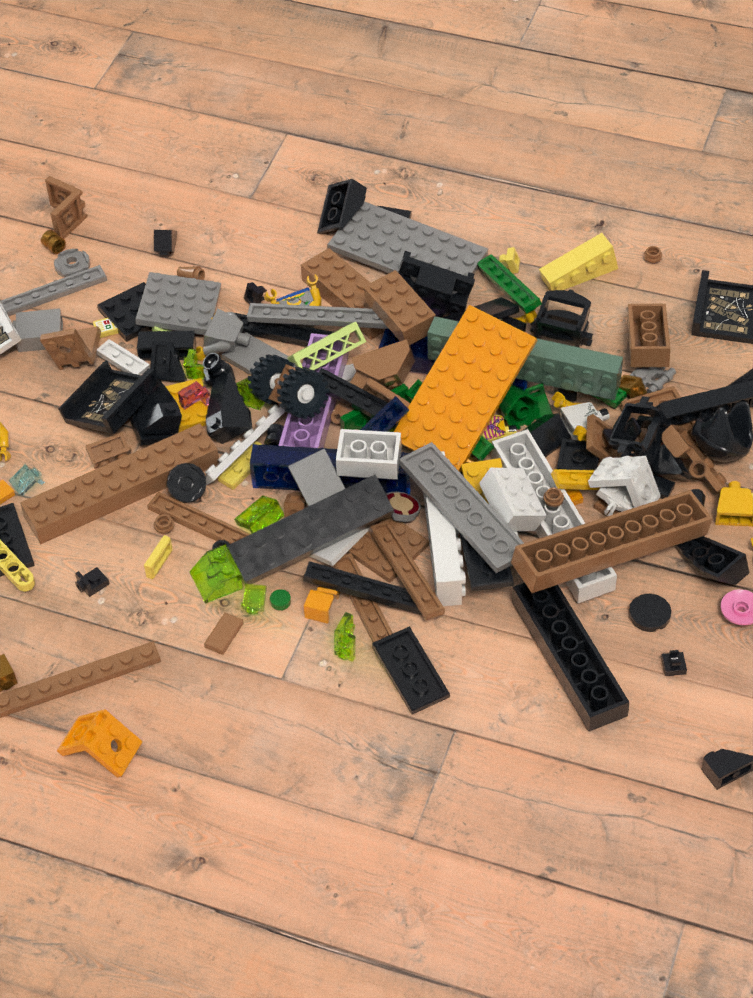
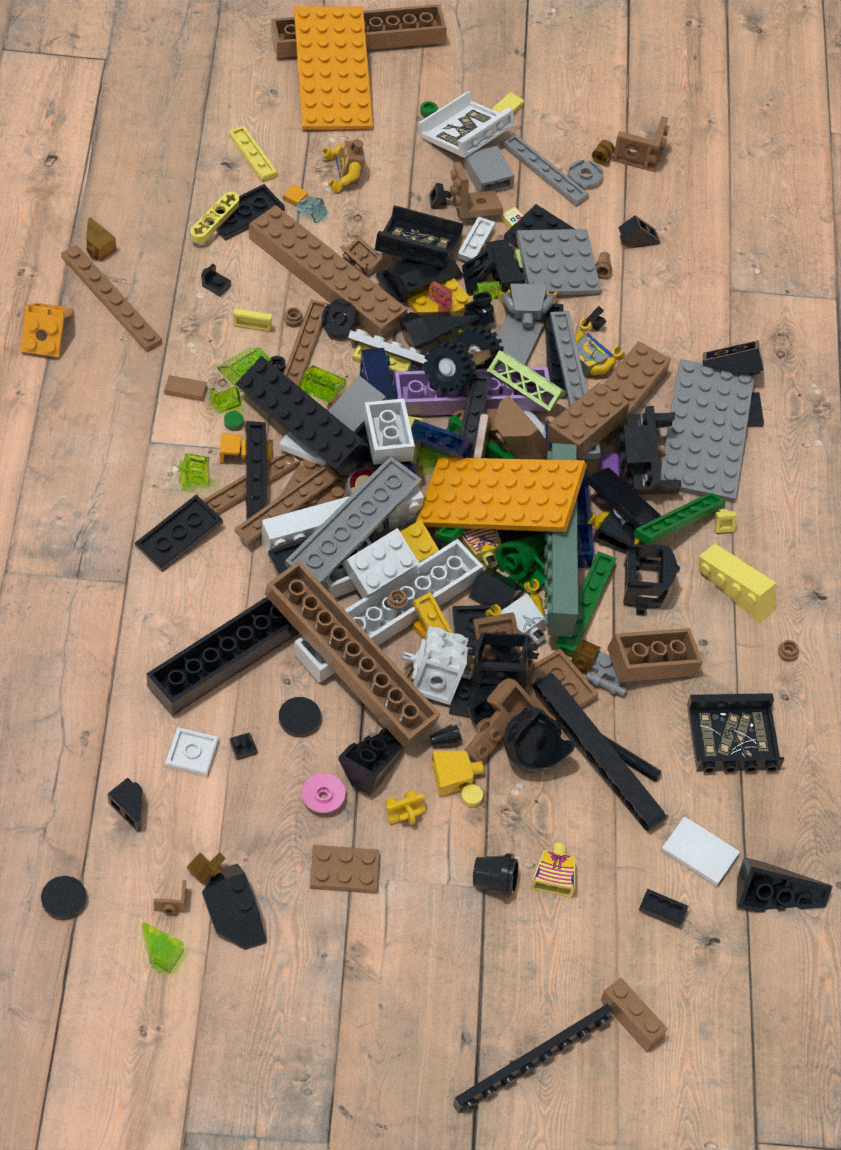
camera: 65 degrees right, 5 degrees up
none -> white tile [165,727,219,777]
none -> black tile [429,182,451,209]

